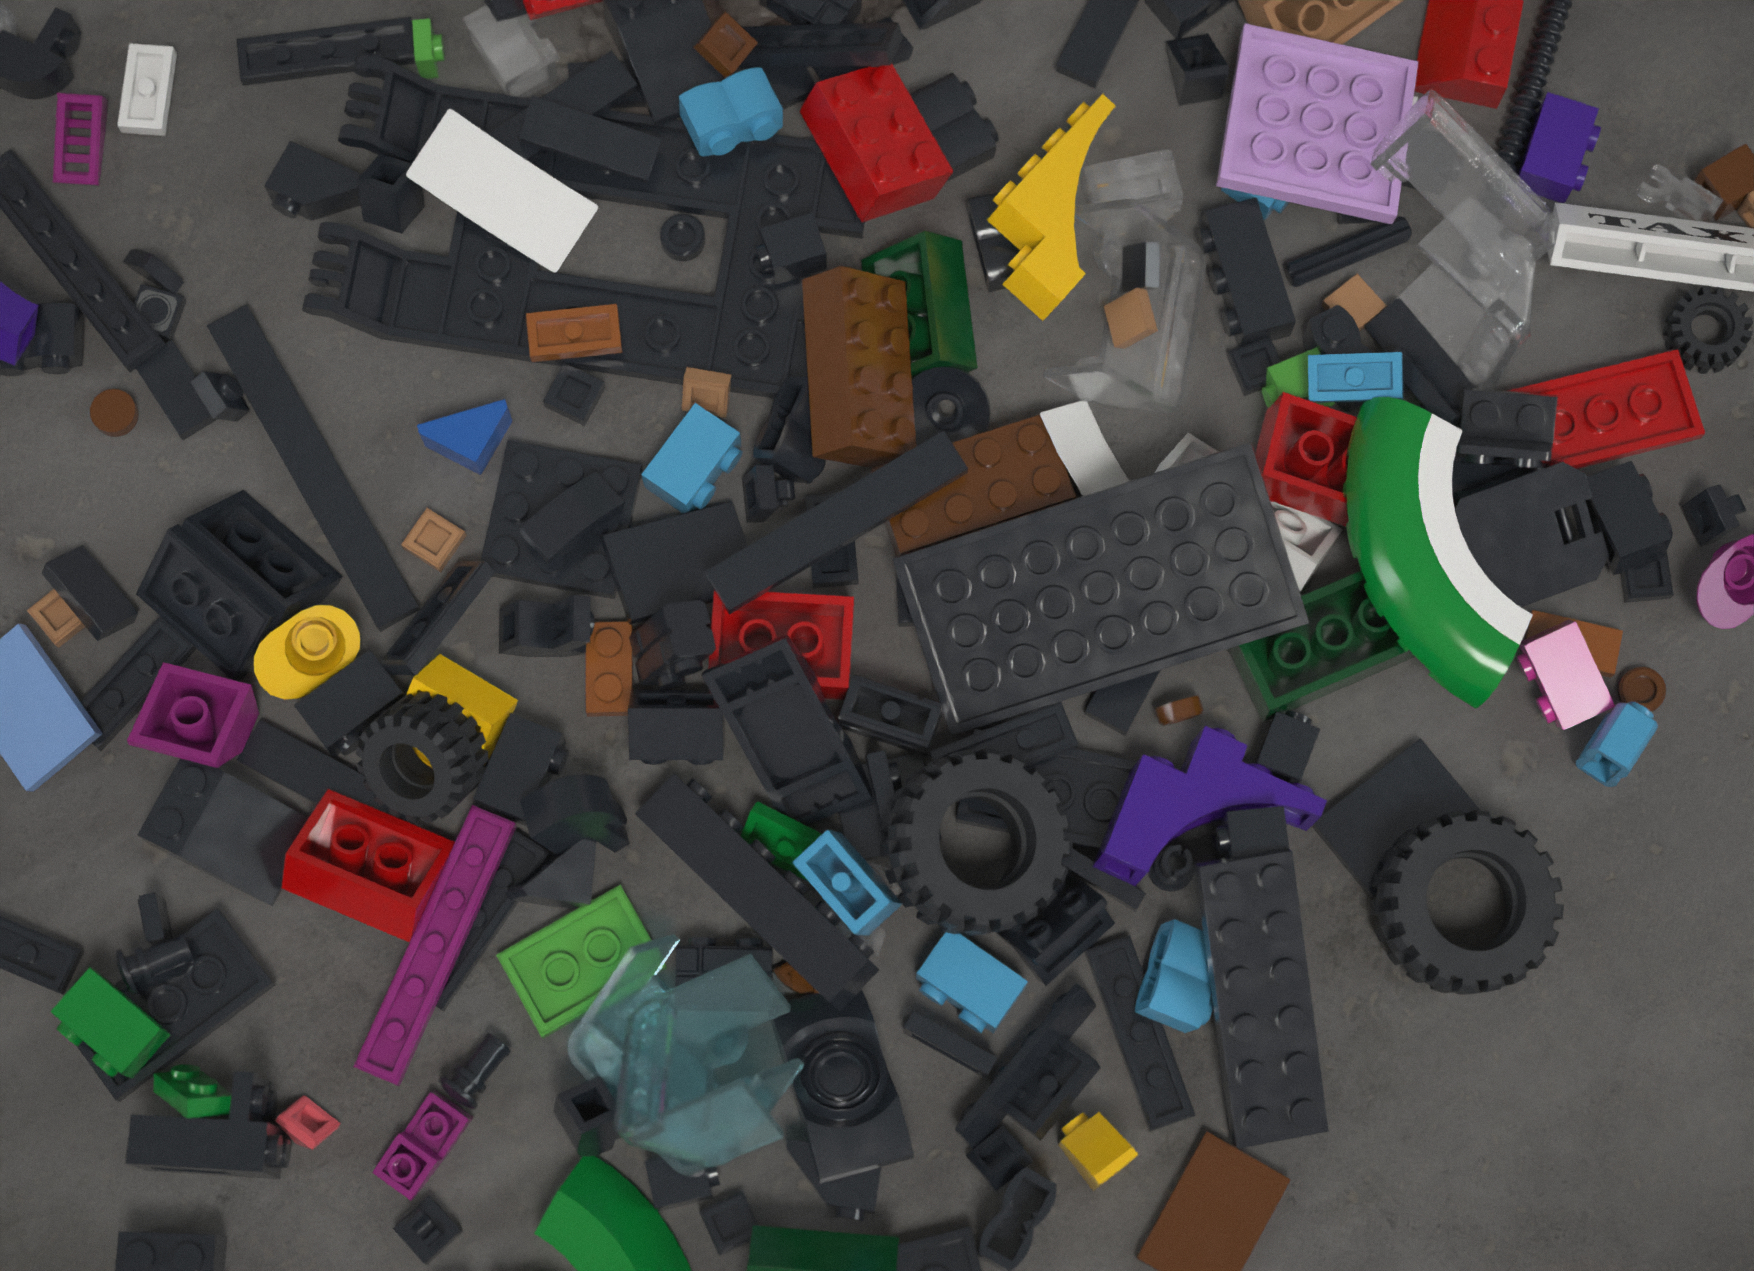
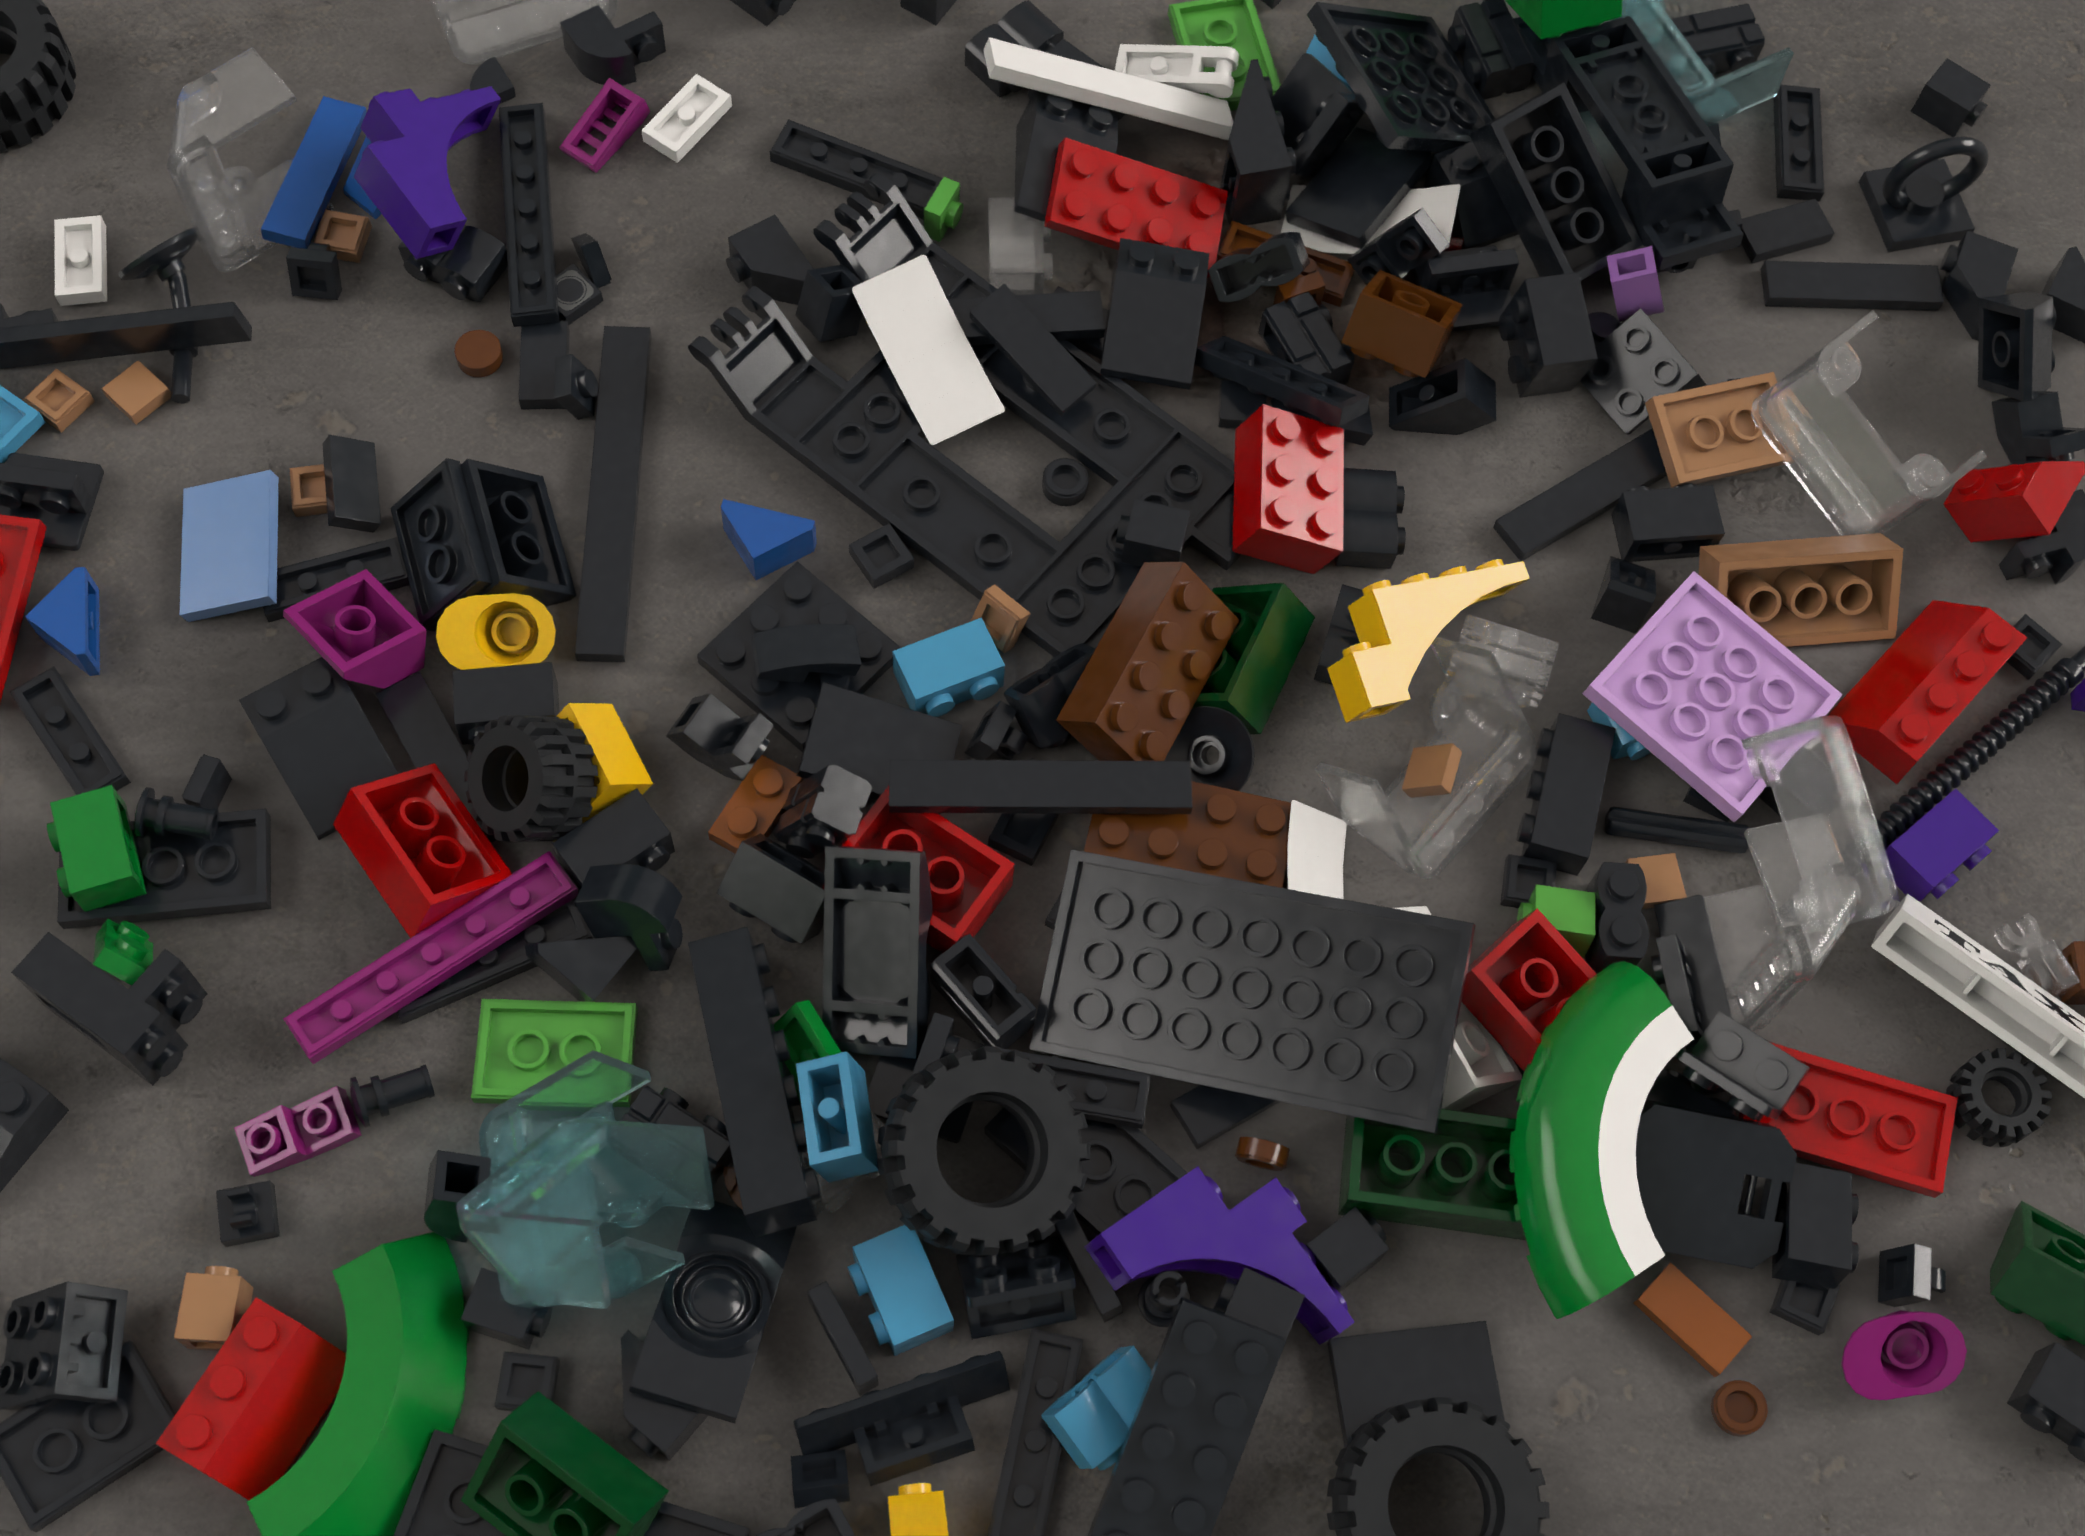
camera: 25 degrees right, 10 degrees down
coral slope [275,1095,341,1150] -> none
black tile [380,561,495,676] -> none
medium nougat tile [401,508,467,573] -> none
dark orange plate [526,304,623,362] -> none
dark azure brick [679,68,783,156] -> none
reddish brown plate [693,12,758,78] -> none
black tile [1122,241,1160,292] -> none
dark azure plate [1308,352,1403,403] -> none
brick [1516,619,1615,730] -> none
dark azure brick [1576,701,1658,787] -> none

